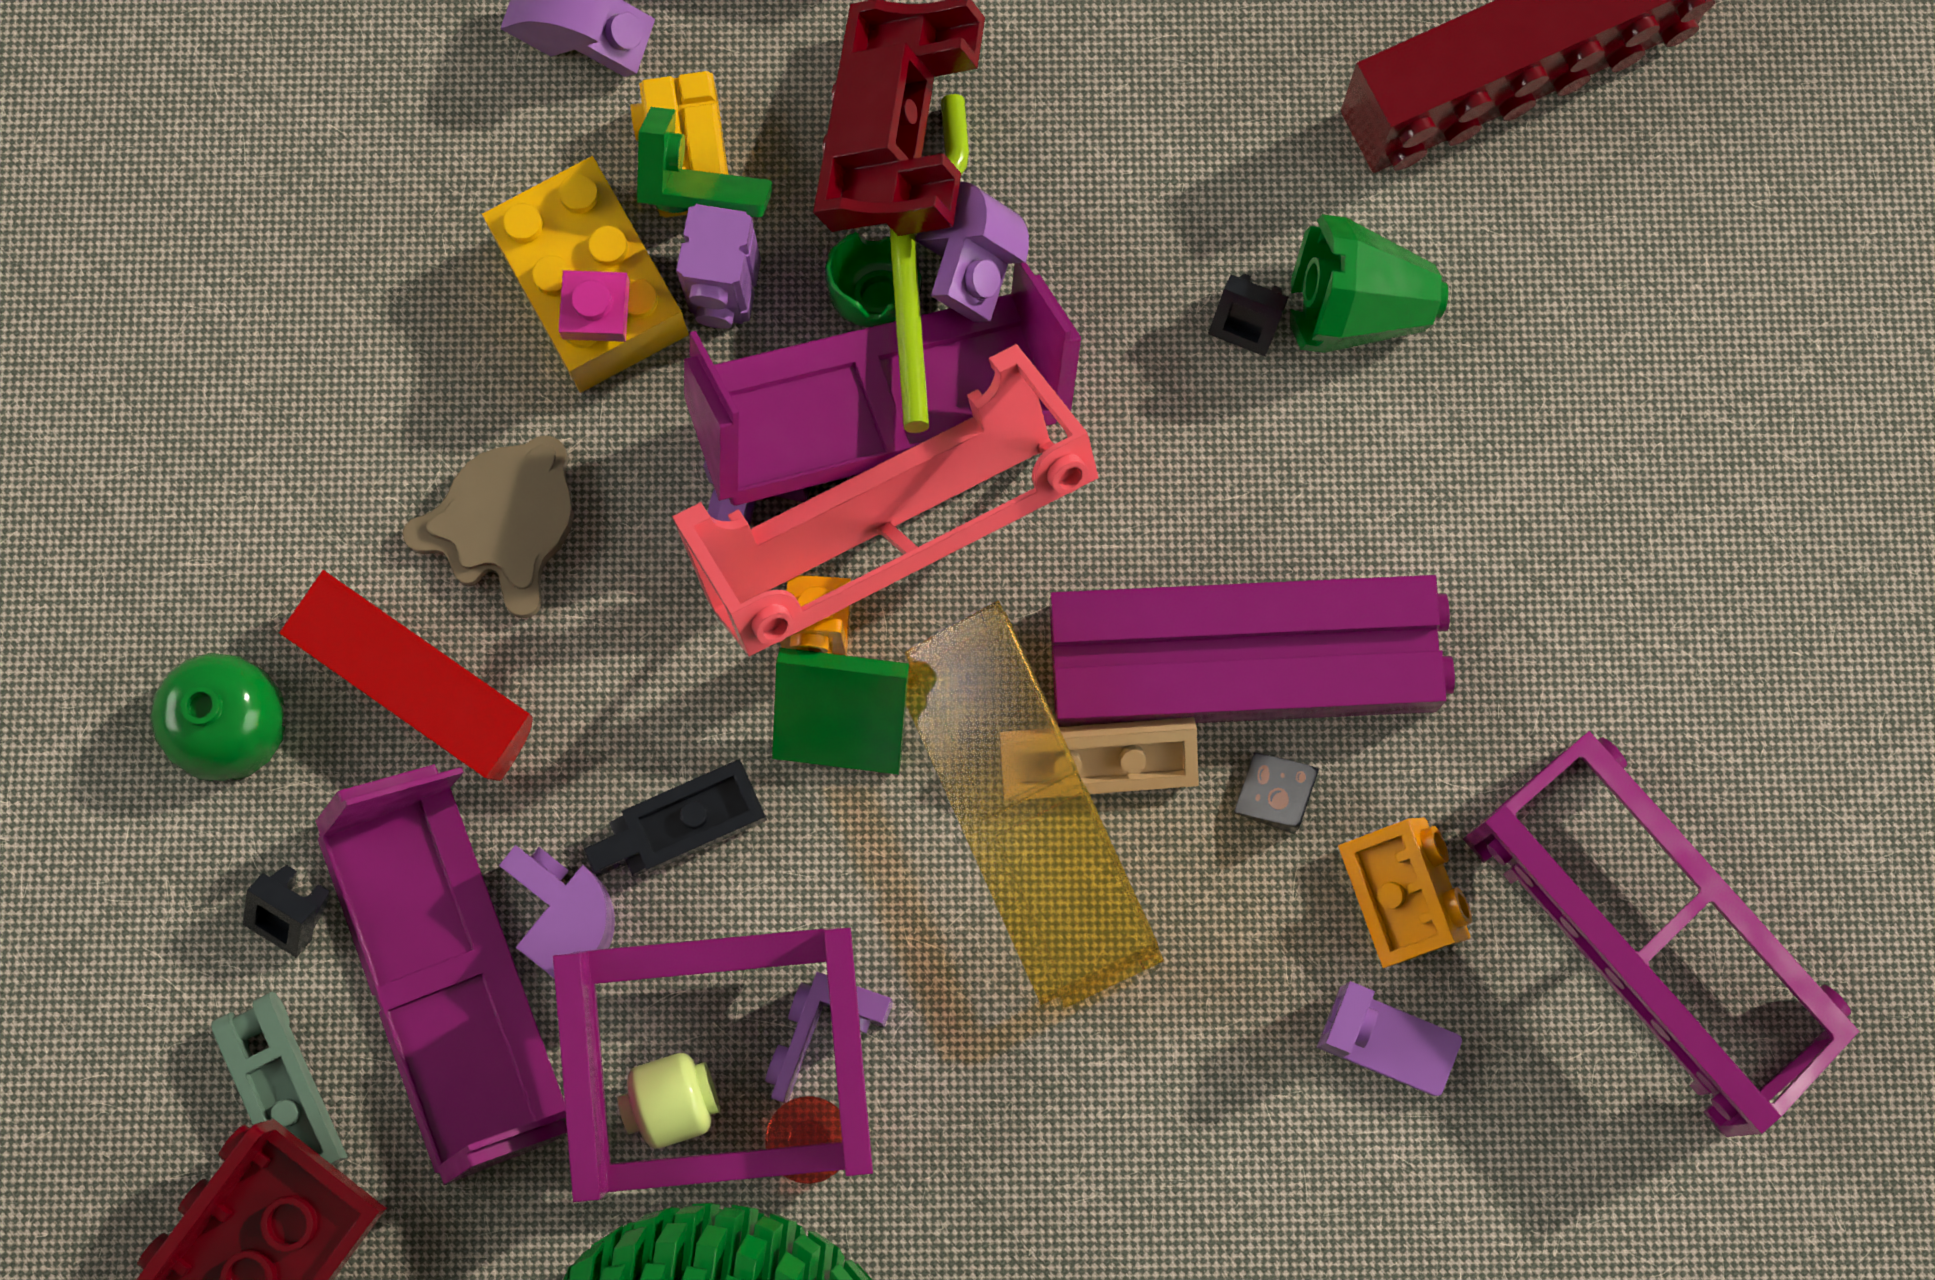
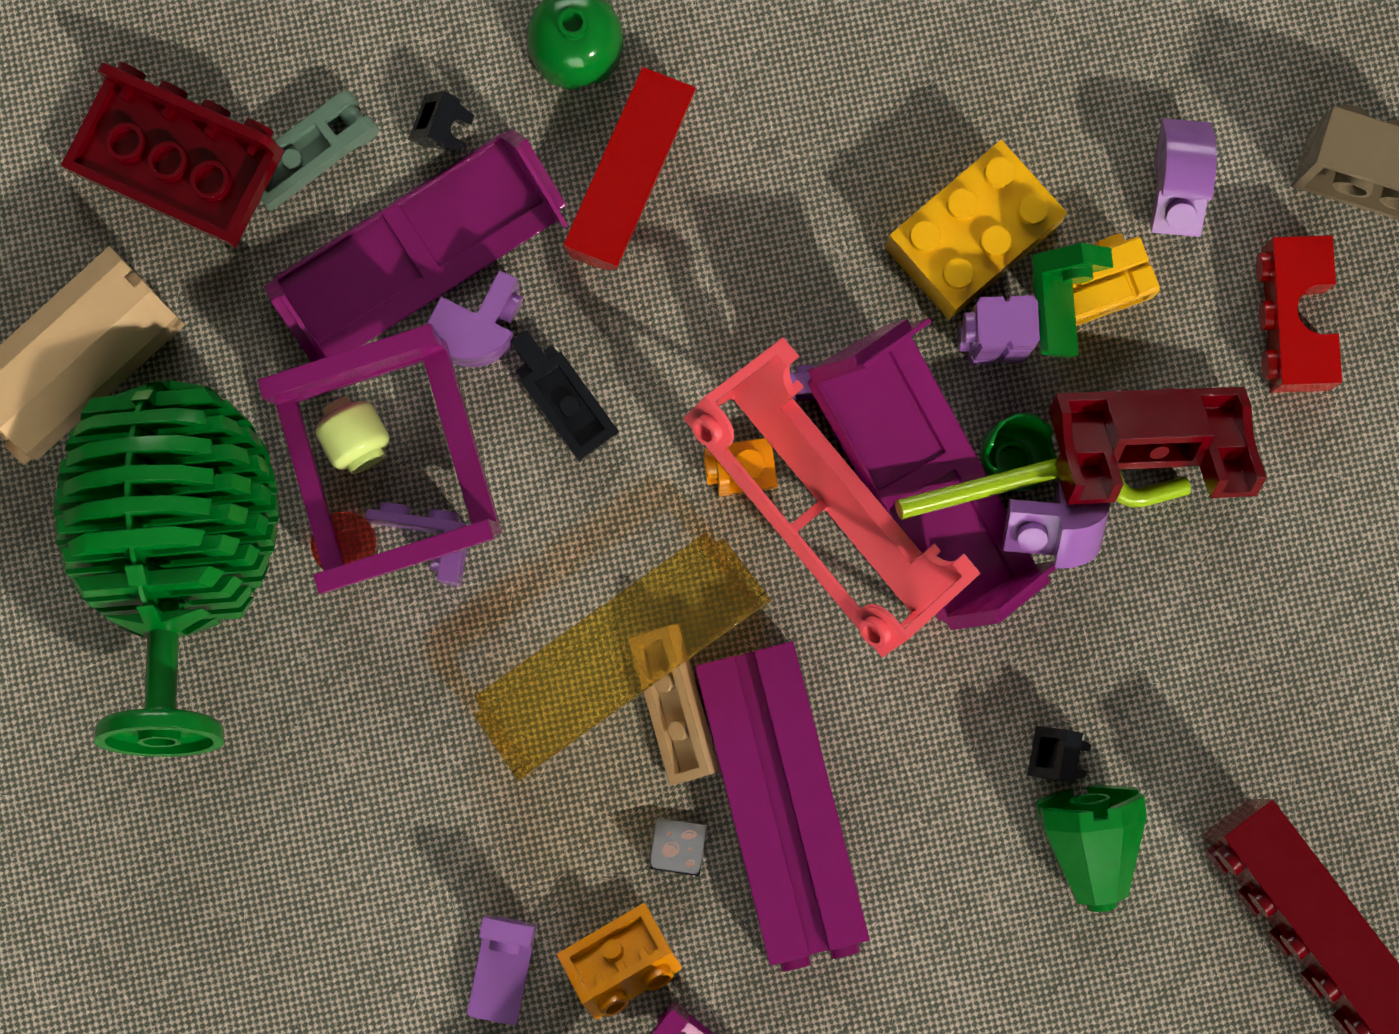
camera: 75 degrees right, 5 degrees up
dark tan tile [403,436,574,618] -> none
dark pink plate [558,270,630,342] -> none
green tile [772,647,909,775] -> none

